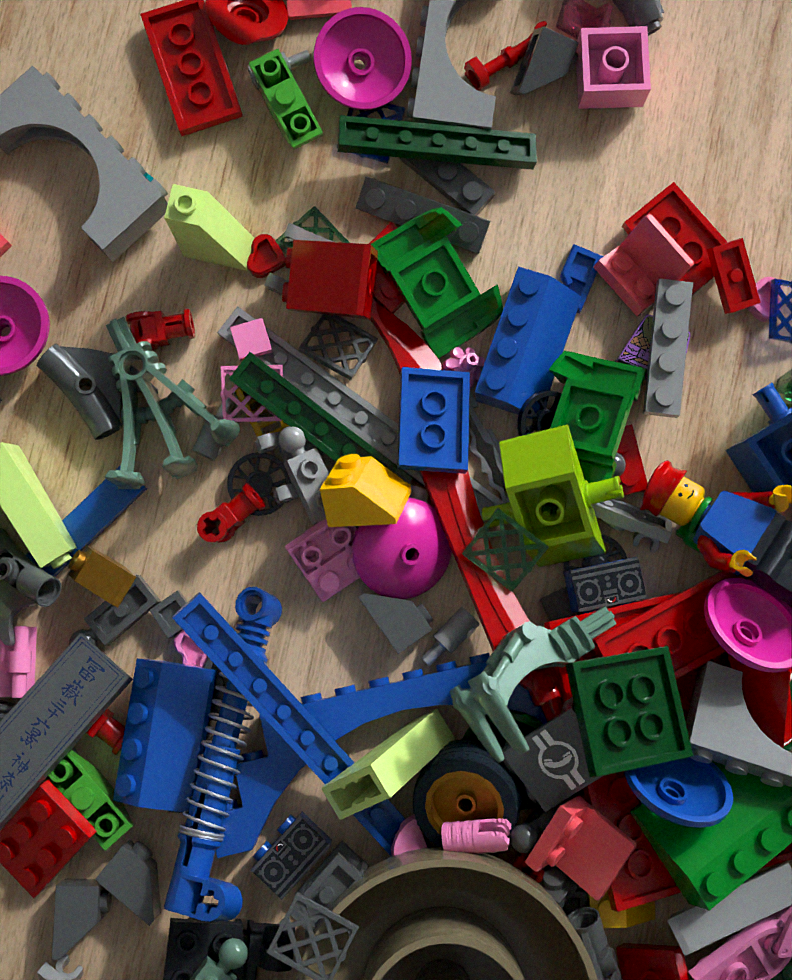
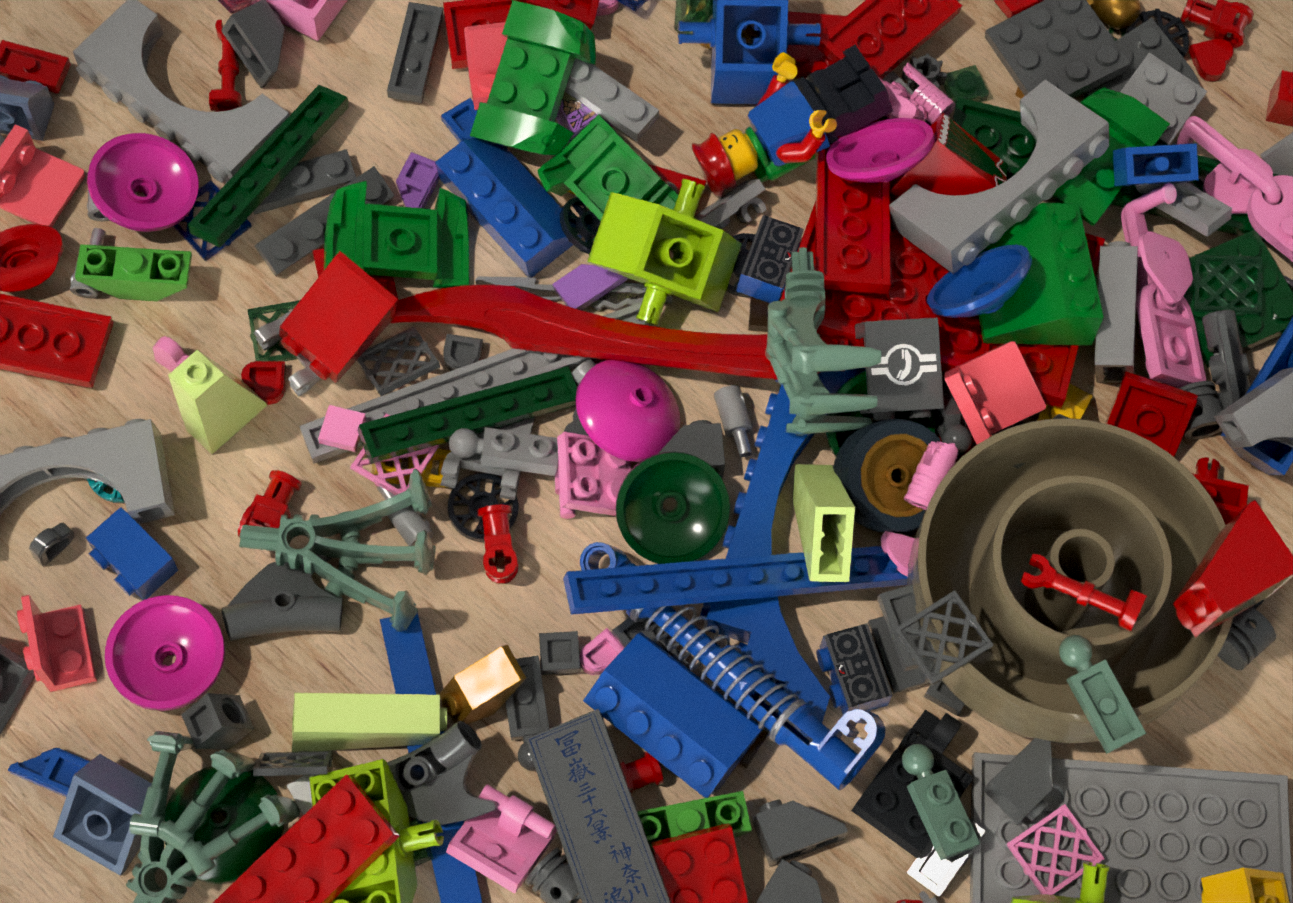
camera: 65 degrees left, 15 degrees down
yellow slope [320,454,412,527] -> none
blue plate [397,367,470,474] -> none
bright pink plant [443,347,485,389] -> none
clear green window [462,508,549,592] -> none
dark green plate [566,646,693,777] -> none
none -> dark grey tile [29,522,74,566]
none -> blue brick [86,507,179,600]
none -> bright pink tile [153,336,189,371]
none -> dark grey plate [387,2,444,103]
none -> medium lavender tile [396,152,440,209]
none -> dark grey tile [443,334,484,371]
none -> green piece [470,0,596,155]
none -> medium lavender tile [552,264,629,310]
none -> dark green dish [615,451,730,564]

